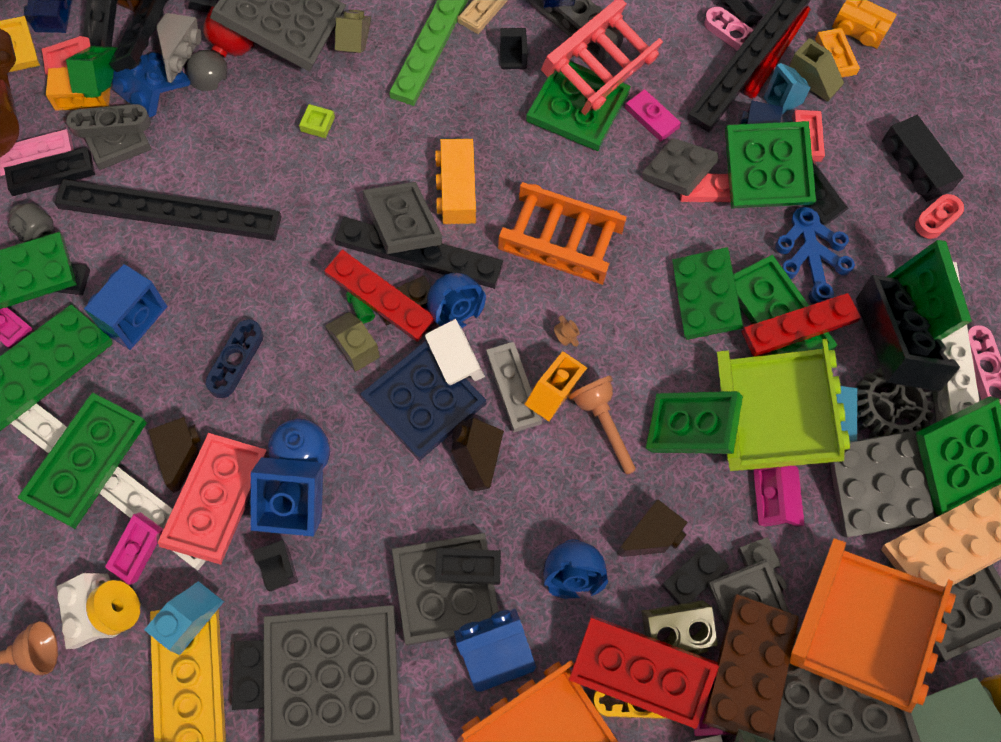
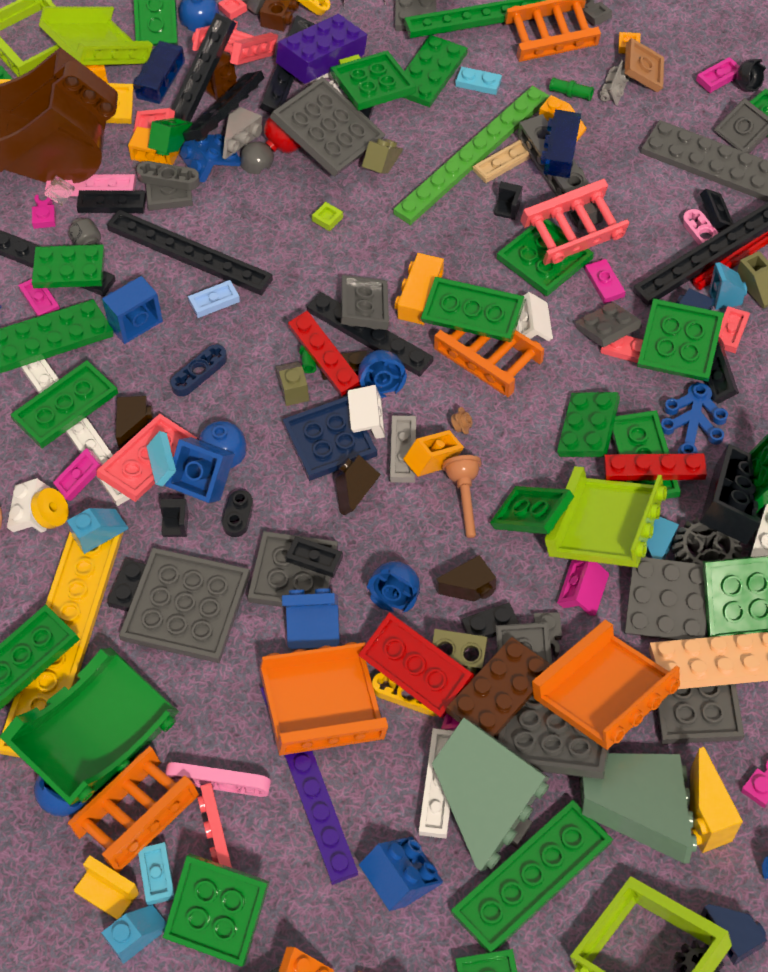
camera: 25 degrees right, 10 degrees down
none -> medium azure tile [146,431,176,486]
none -> light blue plate [188,280,240,318]
none -> black plate [222,490,253,537]
none -> green plate [421,277,525,342]
none -> white panel [516,292,553,341]

